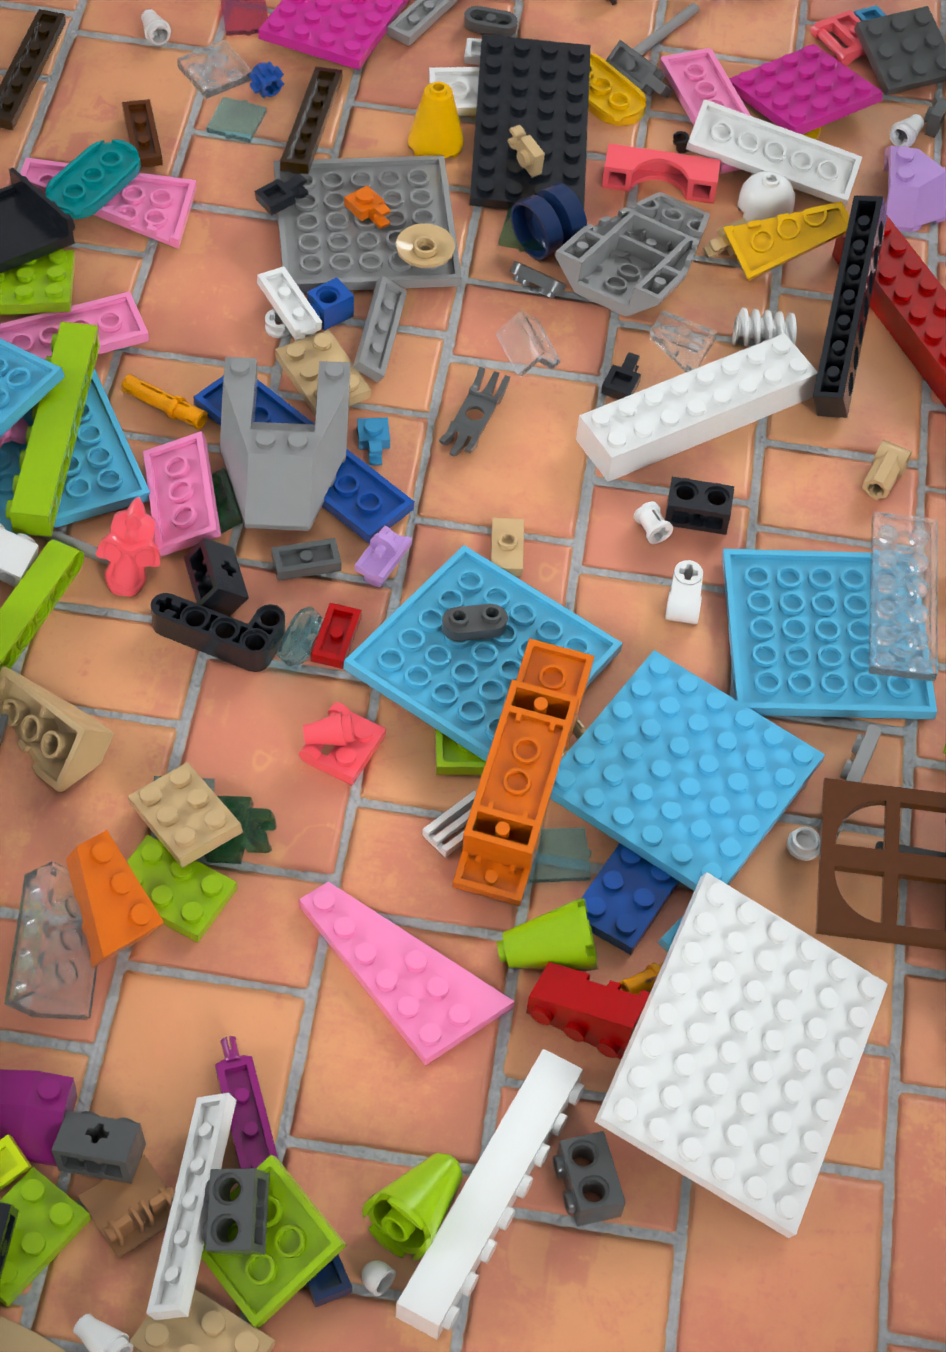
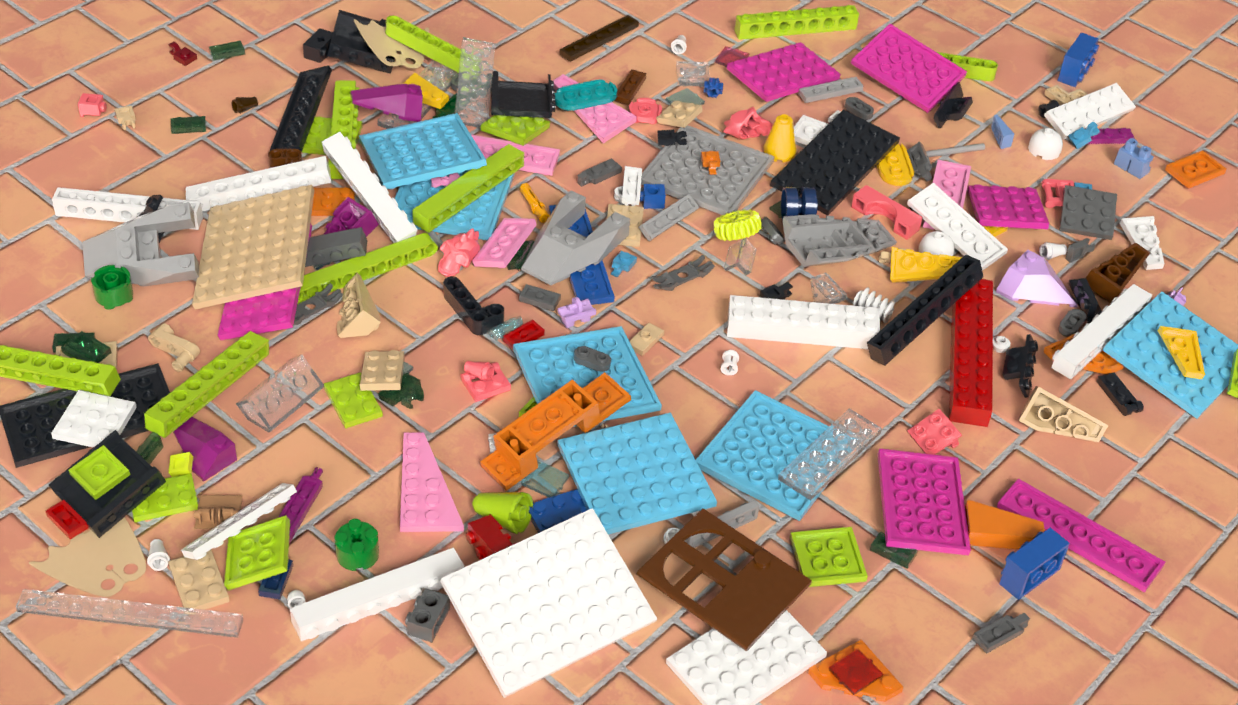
camera: 35 degrees right, 10 degrees down
dark grey brick [52,1111,146,1184] -> none
orange wedge [66,830,164,968] -> none
black brick [184,538,249,617] -> none
dark grey brick [202,1168,269,1255] -> none
dark brown plate [280,67,342,174] -> none
lime cone [362,1153,463,1260] -> none
tan dish [396,223,455,268] -> none
tan plate [508,125,545,177] -> none
black brick [665,476,734,535] -> none
white piece [665,560,703,624] -> none
tan piece [862,440,912,500] -> none
none -> green brick [334,519,379,571]
none -> dark grey hinge [577,158,622,187]
none -> coral plate [629,98,662,124]
none -> tan plate [657,101,703,128]
none -> neon yellow gear [714,209,761,241]
none -> coral head [723,107,773,139]

